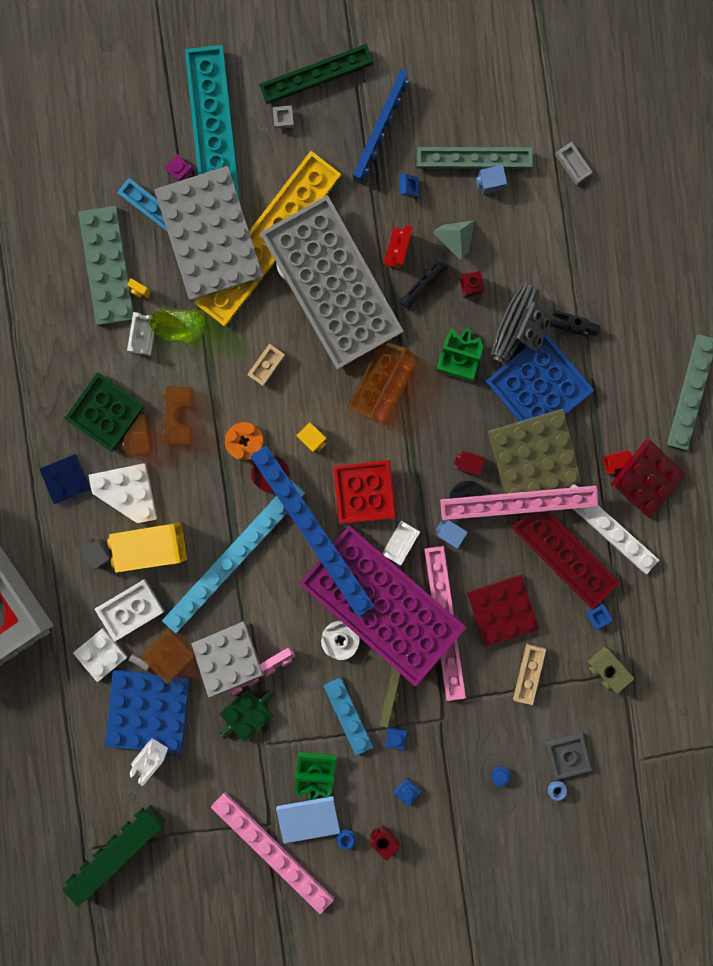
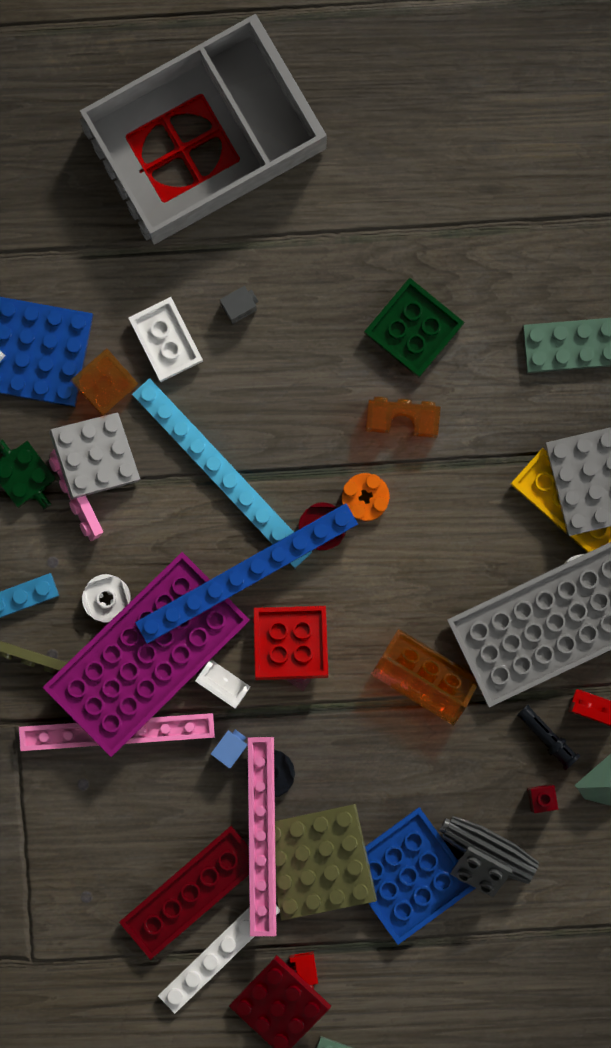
camera: 90 degrees right, 5 degrees down
clear blue plate [39,454,91,504] -> none
white plate [73,628,128,682] -> none
white plate [89,463,157,523] -> none
yellow slope [108,522,187,572] -> none
clear orange slope [122,415,153,456] -> none
yellow plate [127,278,151,298] -> none
white hinge [127,312,157,356] -> none
light grey piece [129,654,164,675] -> none
clear neon green hair [150,309,206,344] -> none
tan plate [247,344,286,387] -> none
yellow brick [296,422,327,452] -> none
green plate [436,327,483,382] -> none
dark red brick [454,451,485,476] -> none
dark red plate [466,574,539,647] -> none
tan plate [513,644,546,705] -> none
black hinge [550,310,601,336] -> none
blue plate [585,603,613,630] -> none
olive brick [587,647,634,694] -> none

